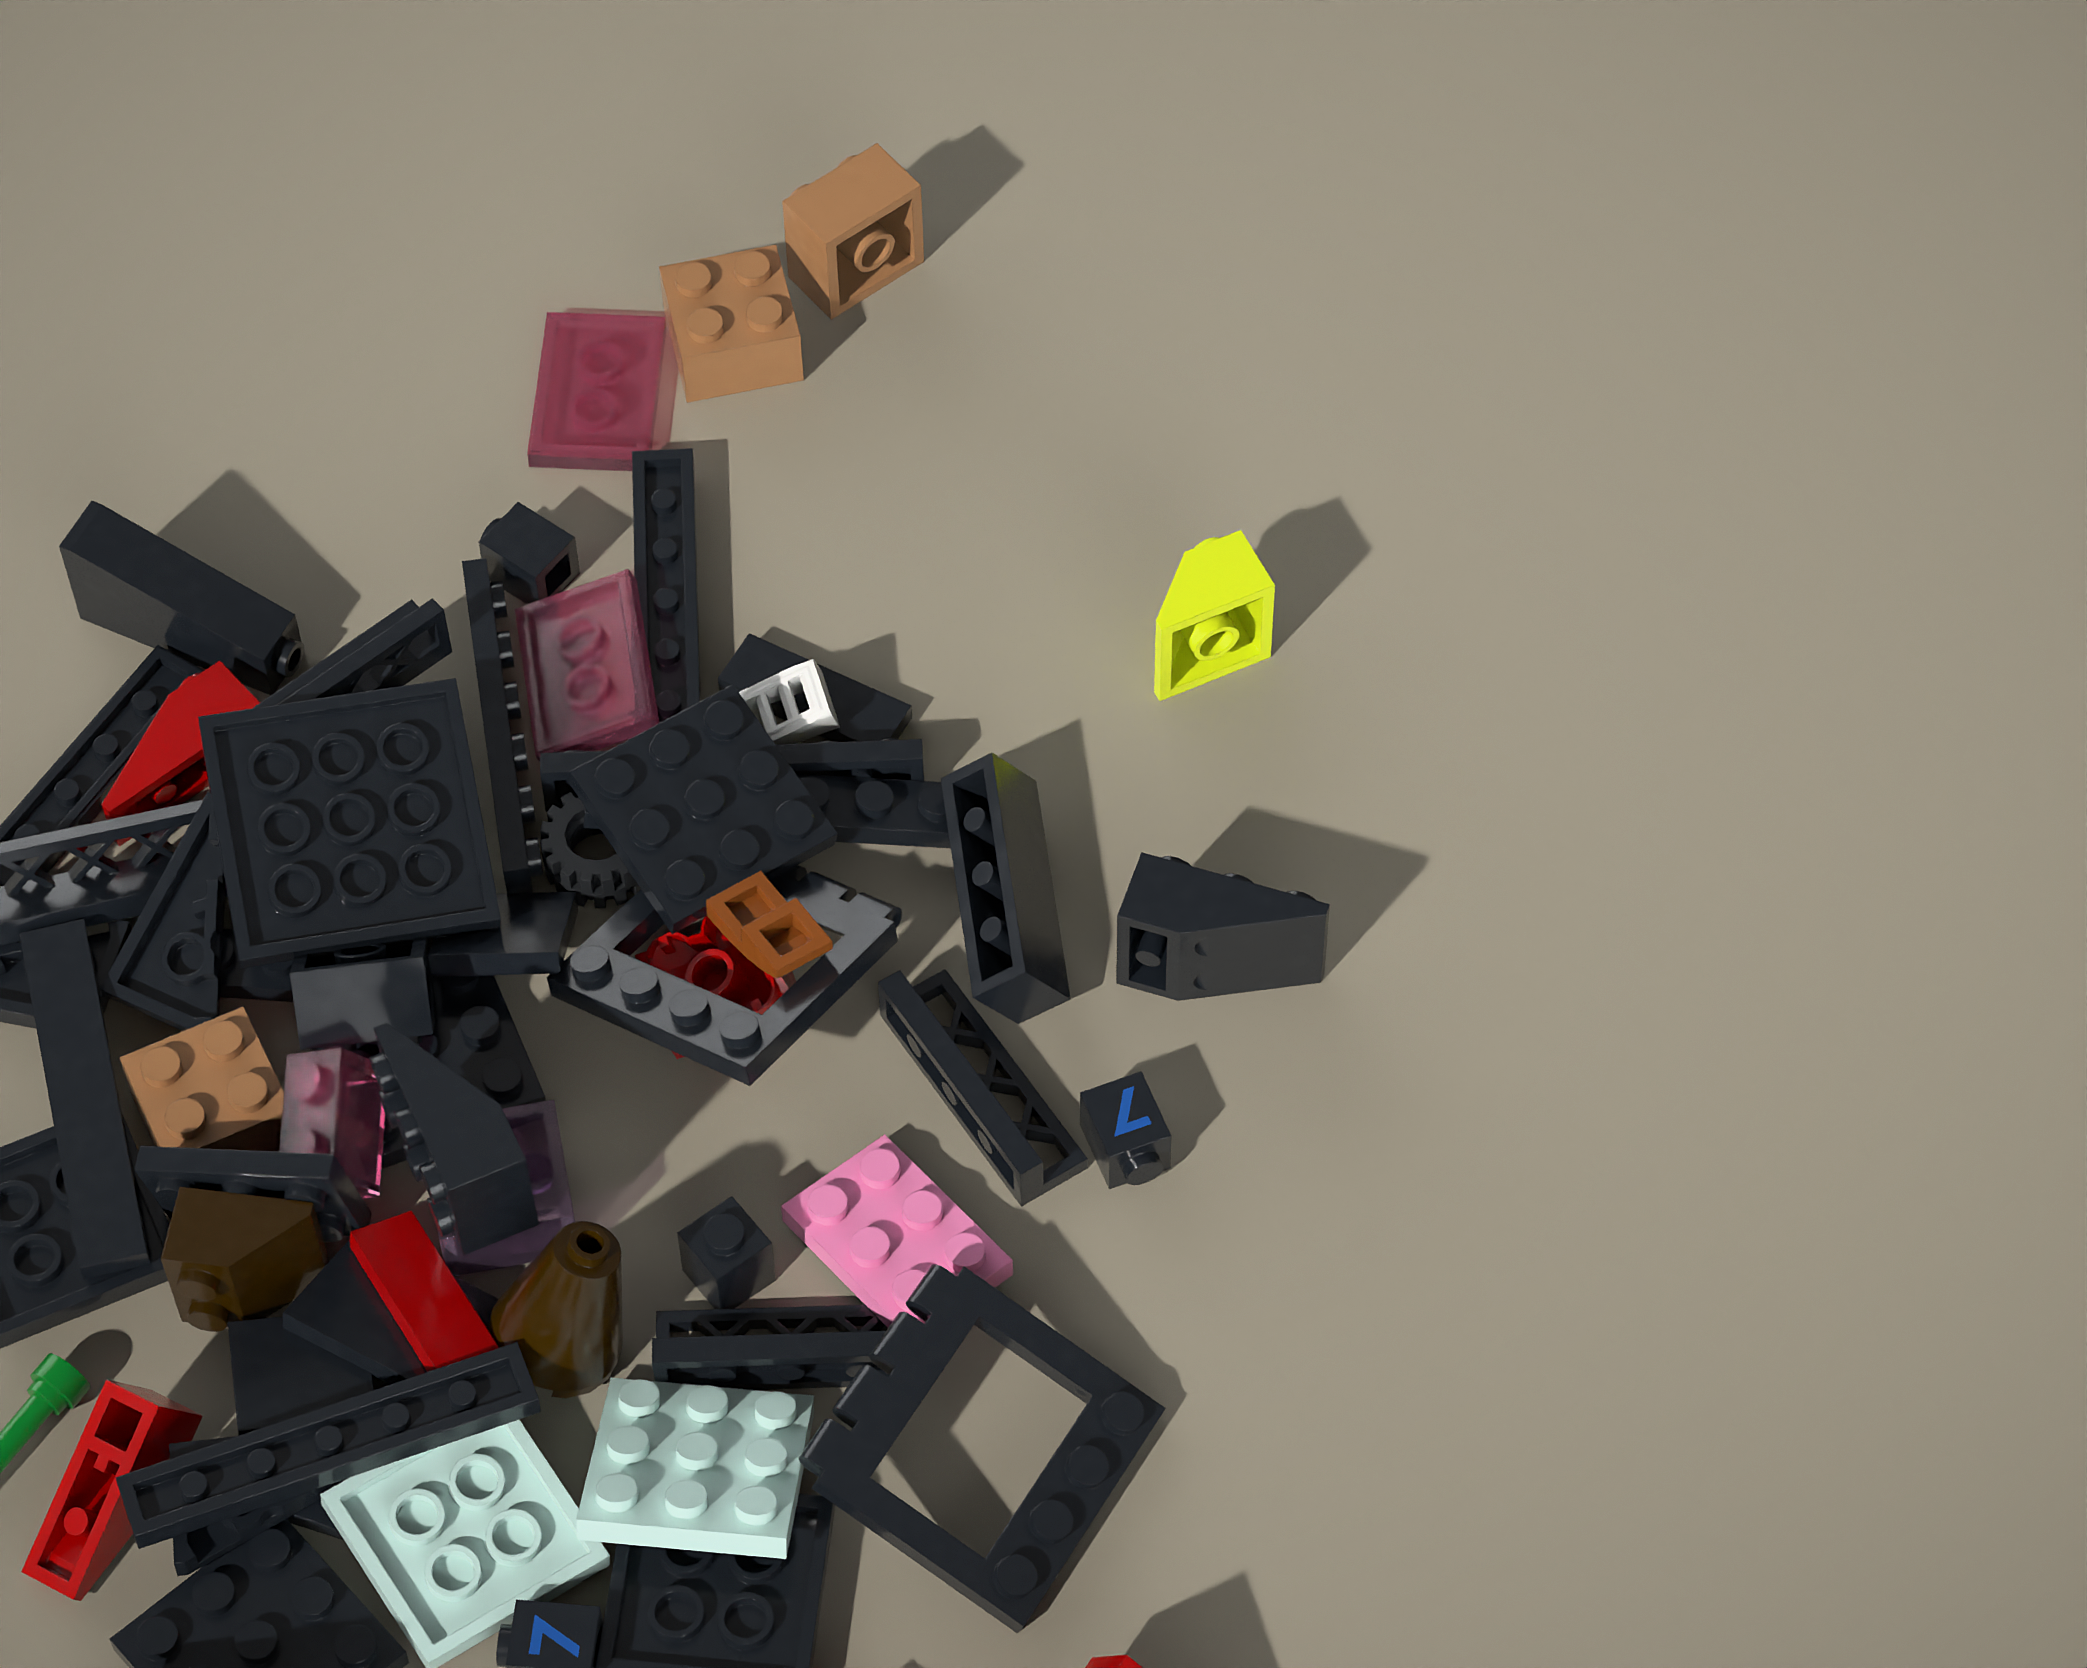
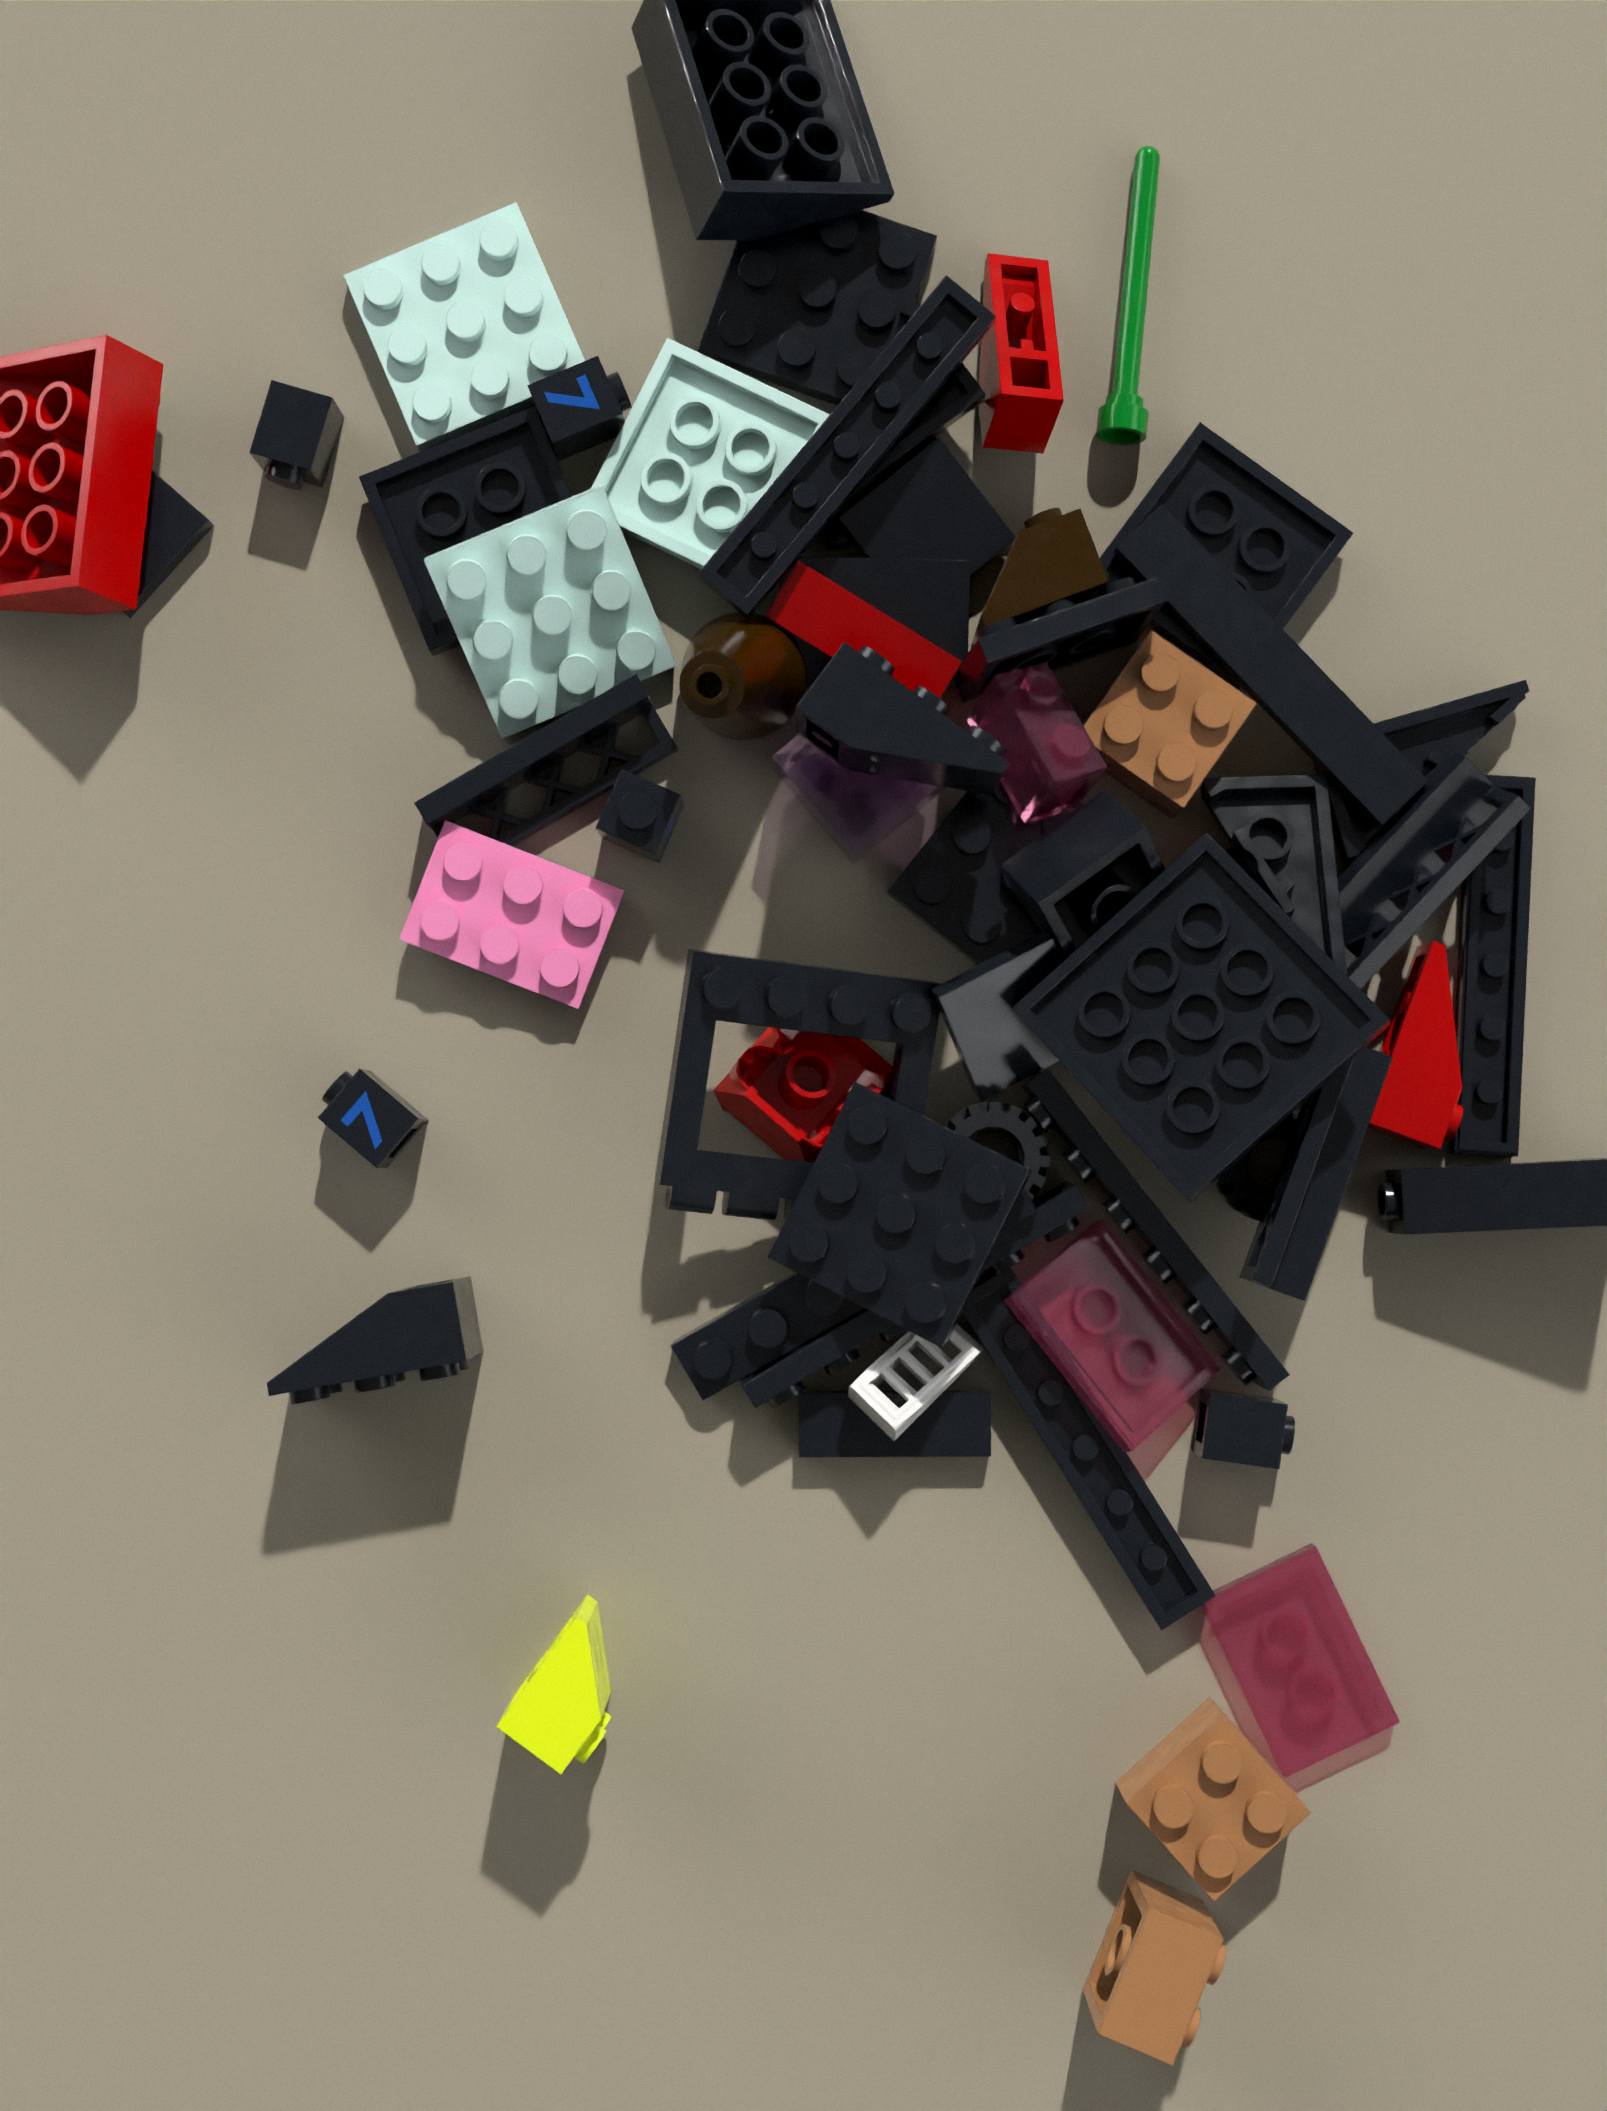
camera: 150 degrees right, 30 degrees up
dark orange slope [706,871,833,979] -> none
black hinge [799,1264,1166,1633] -> none
black fence [878,969,1088,1207] -> none
black brick [941,752,1071,1024] -> none

